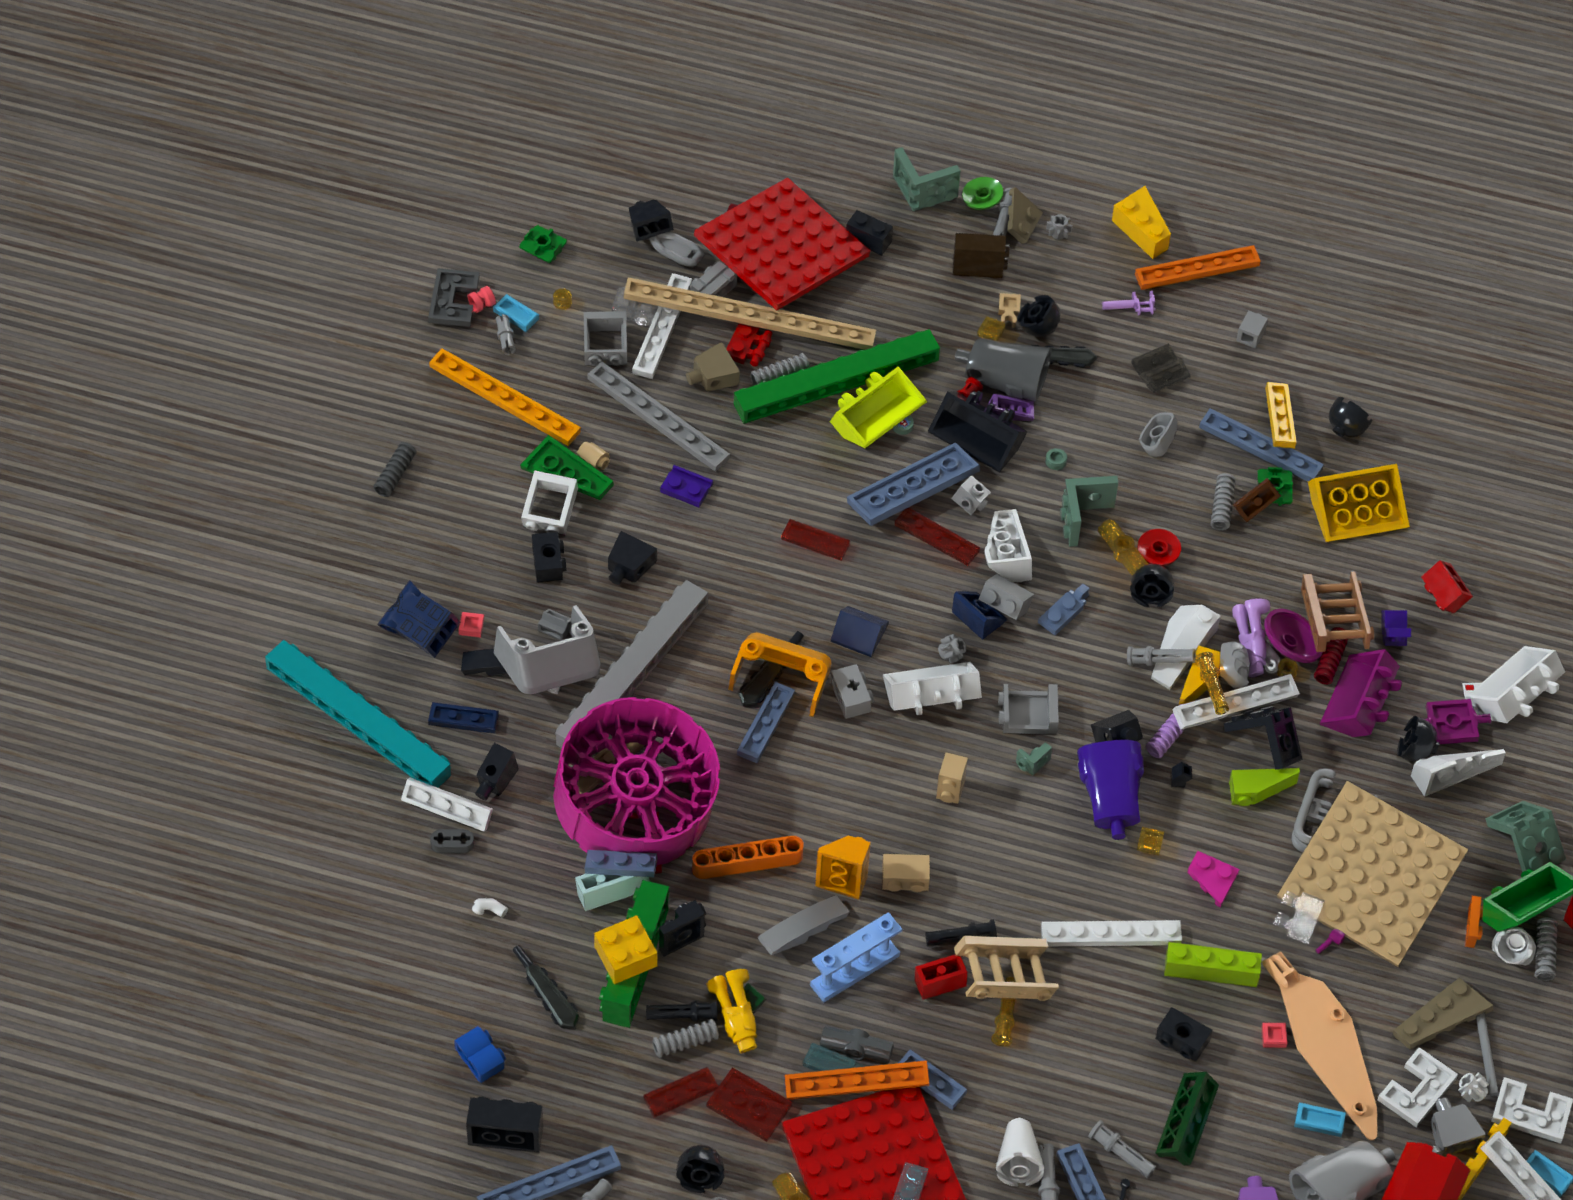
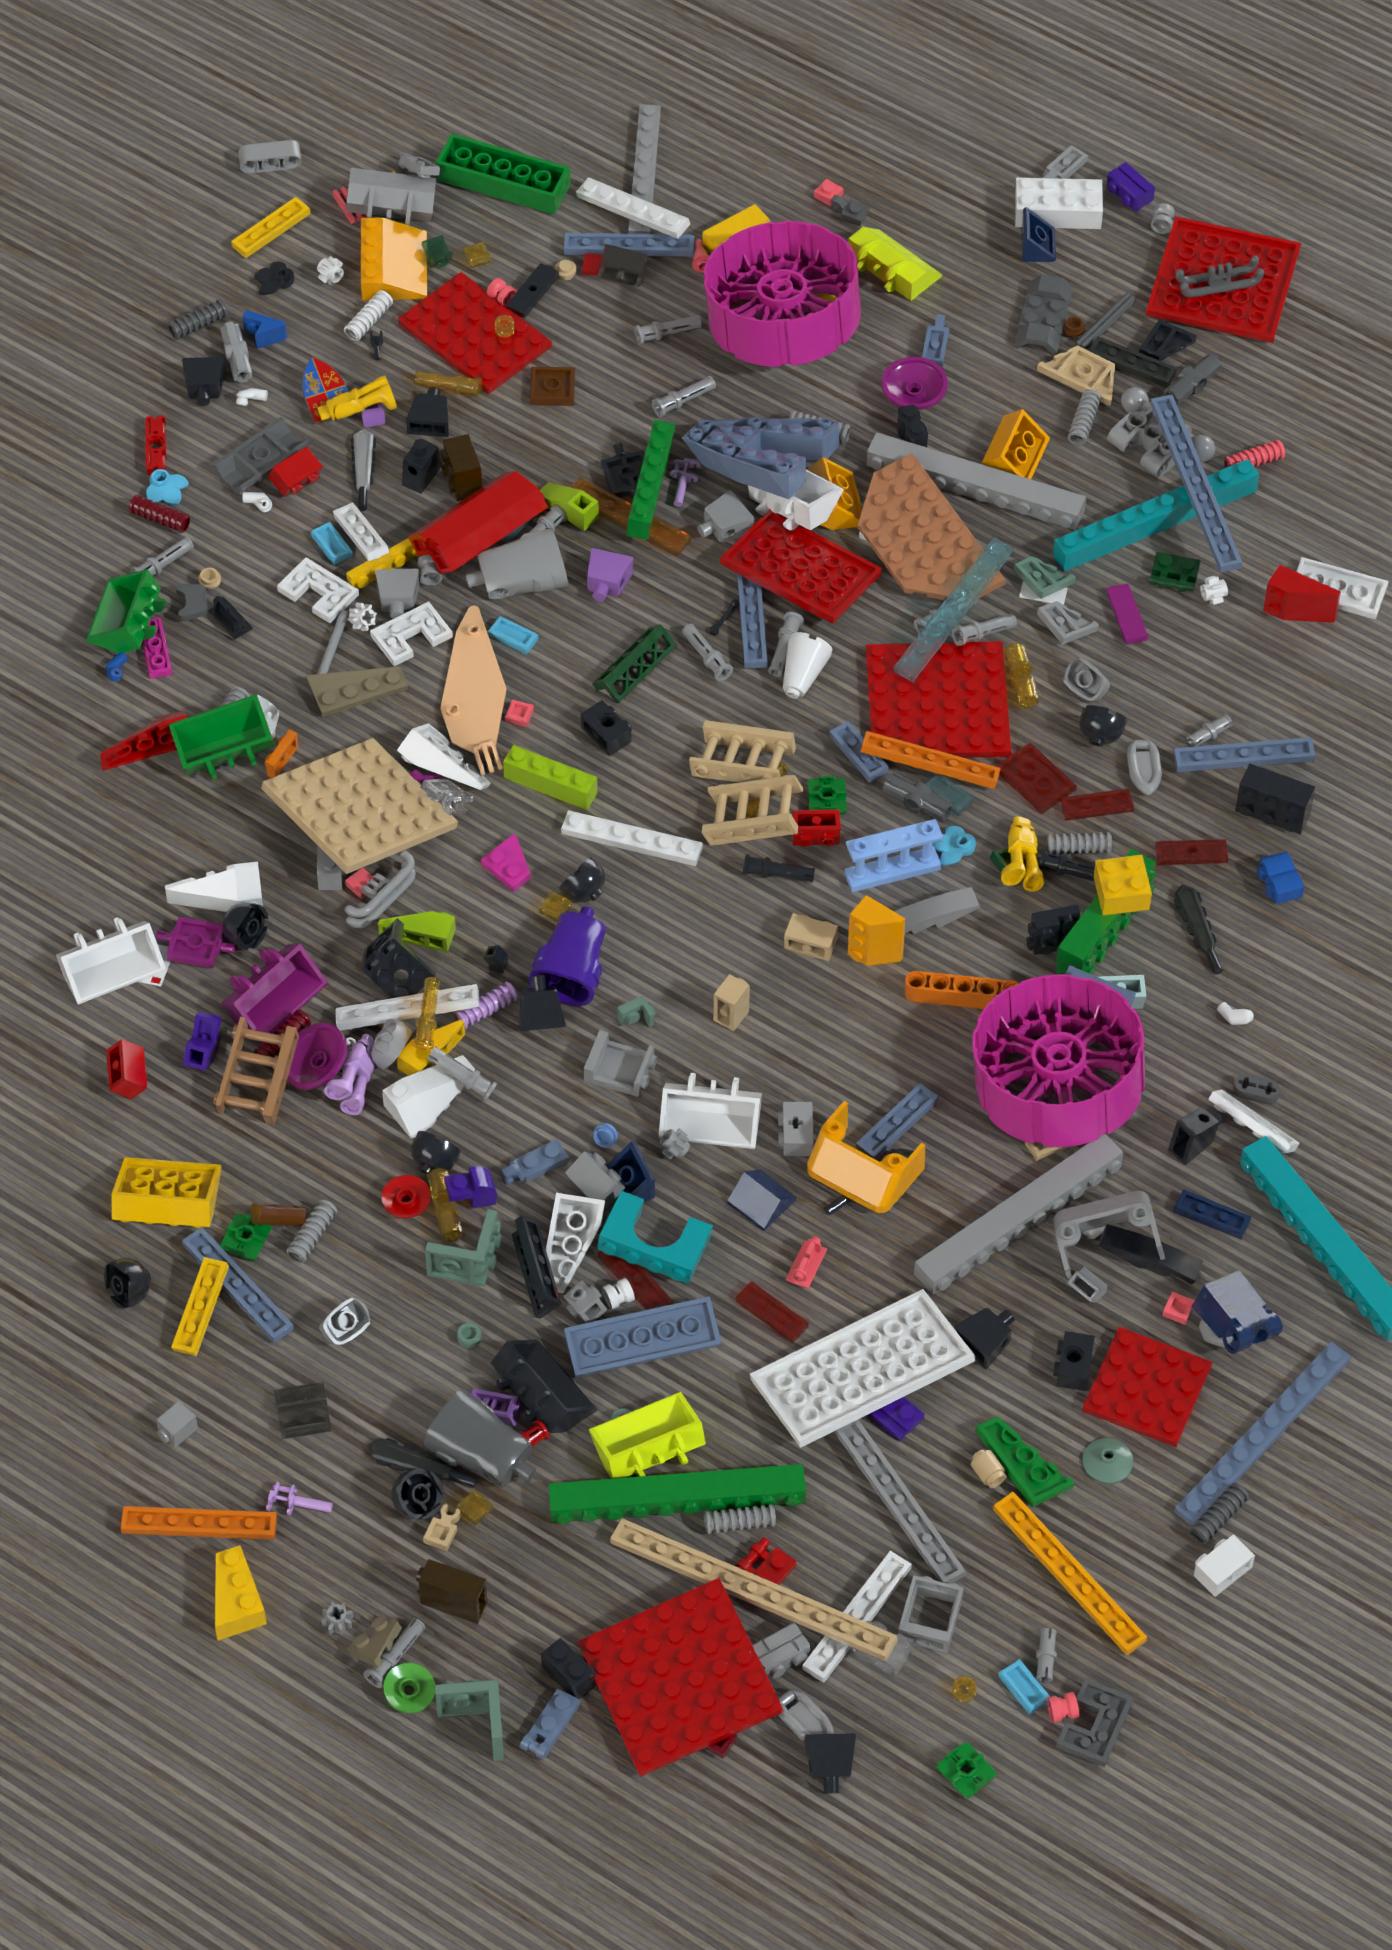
camera: 160 degrees left, 0 degrees up
white window [521,470,578,535] -> none
dark tan torso [686,342,740,392] -> none
sand green bracket [1485,801,1566,872] -> none
none -> white wedge [397,723,491,790]
none -> dark purple brick [444,1166,497,1209]
none -> black fence [512,1215,562,1319]
none -> sand blue plate [520,1688,580,1760]
none -> black cylinder [559,857,605,903]
none -> medium blue plate [593,1123,618,1147]
none -> teal arch [597,1191,713,1284]
none -> white wheel [602,1278,635,1310]
none -> tan fence [689,720,796,783]
none -> white plate [750,1289,975,1448]
none -> coral hinge [786,1236,827,1289]
none -> green piece [808,776,847,815]
none -> medium azure plate [932,826,976,866]
none -> red plate [1082,1327,1213,1448]
none -> sand green dish [1082,1438,1133,1484]
none -> light grey piece [1127,739,1162,795]
none -> clear red tile [1155,839,1228,865]
none -> sand blue plate [1174,1342,1351,1526]
none -> white brick [1194,1534,1255,1597]

